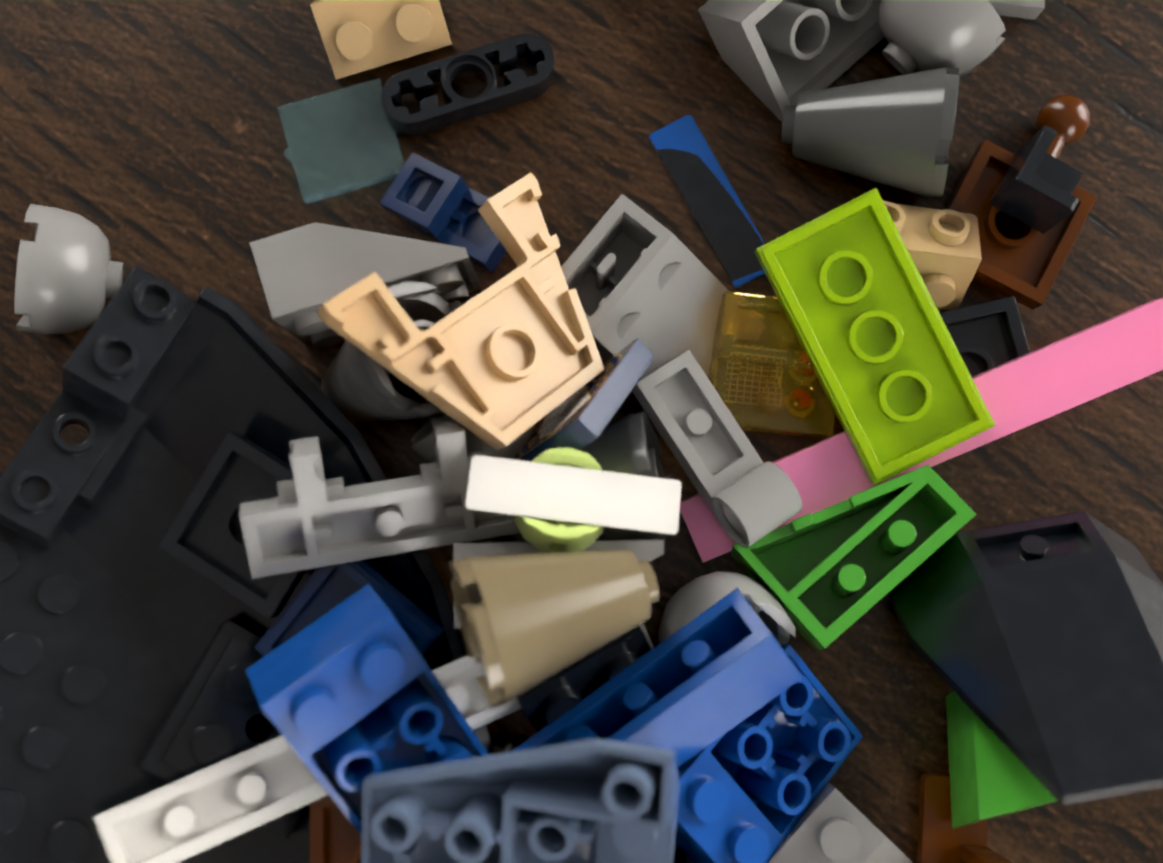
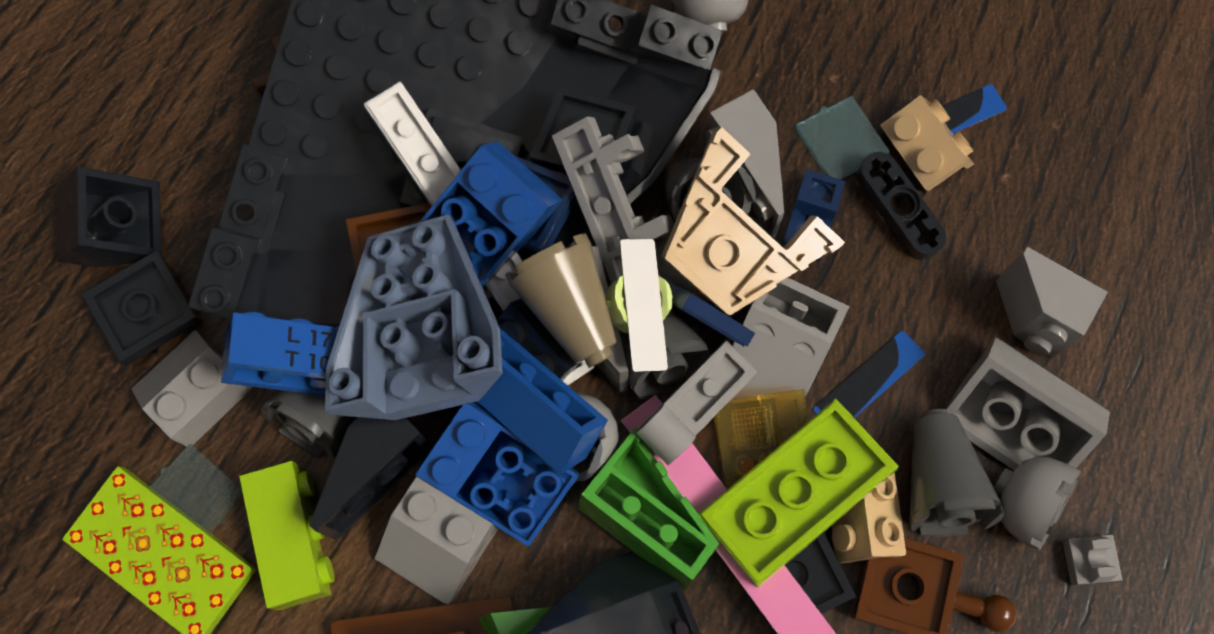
camera: 80 degrees right, 10 degrees down
black panel [988,125,1083,234] -> none

